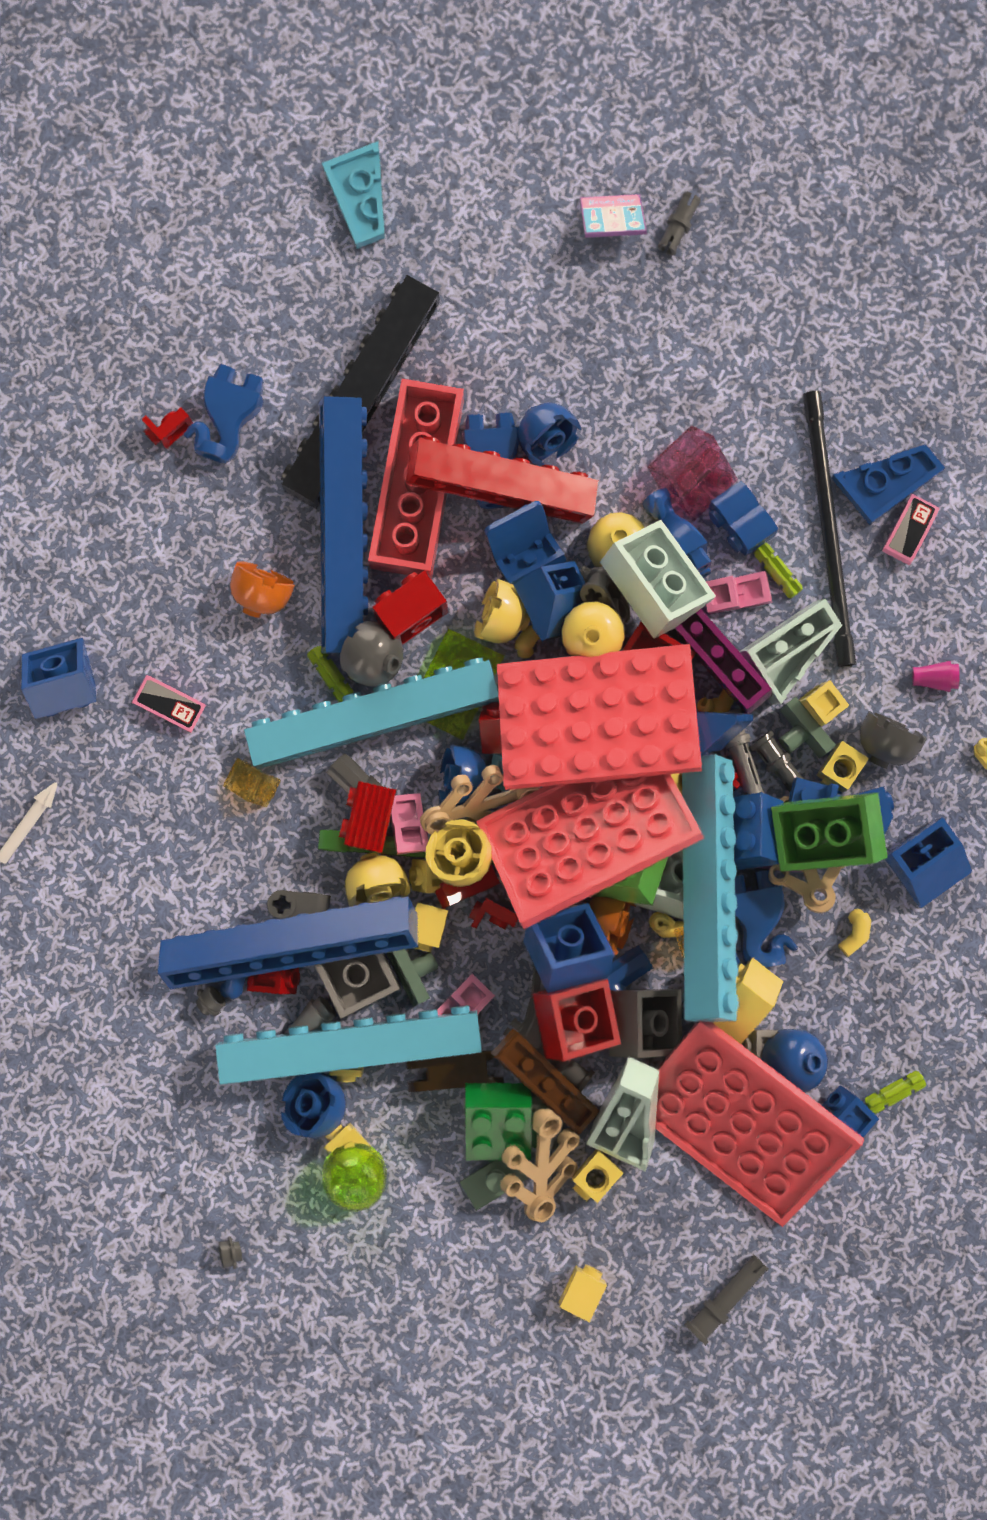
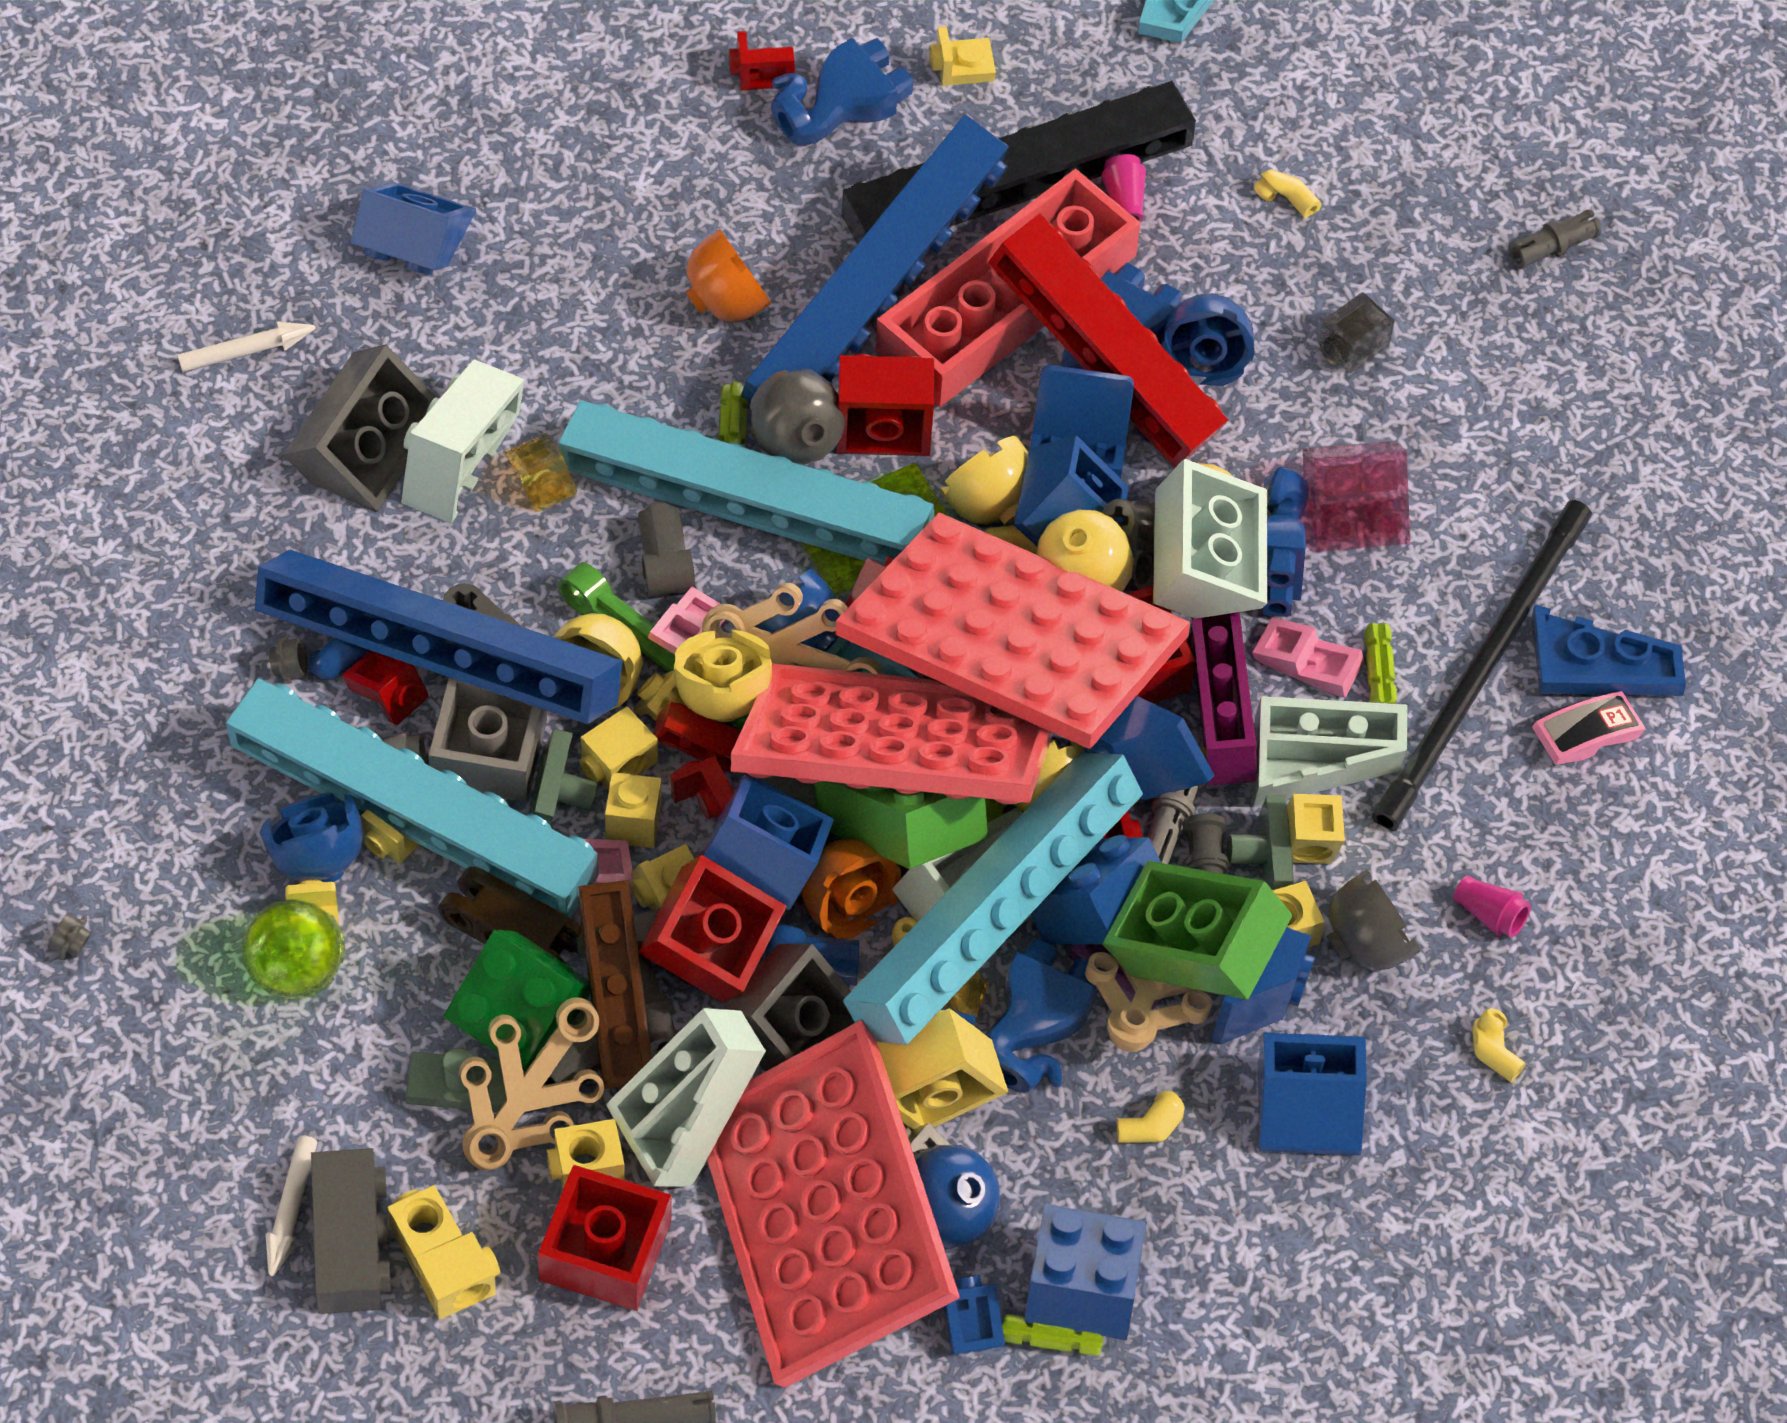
camera: 35 degrees right, 25 degrees down
slope [131,675,206,733] -> none
red brick [339,781,396,854] -> none
piece [580,194,647,238] -> none
blue brick [708,480,778,556] -> none
none -> white piece [266,1136,317,1276]
none -> dark grey slope [283,344,436,512]
none -> dark grey brick [311,1148,391,1314]
none -> light yellow brick [388,1185,462,1276]
none -> light aqua wedge [401,359,524,524]
none -> red brick [538,1164,672,1311]
none -> light yellow brick [605,772,661,848]
none -> light yellow bracket [631,844,694,911]
none -> light yellow bracket [929,26,996,86]
none -> blue brick [1024,1204,1147,1340]
none -> dark pink cone [1101,154,1146,222]
none -> light yellow arm [1254,169,1322,218]
none -> clear smoke brick [1318,292,1395,374]

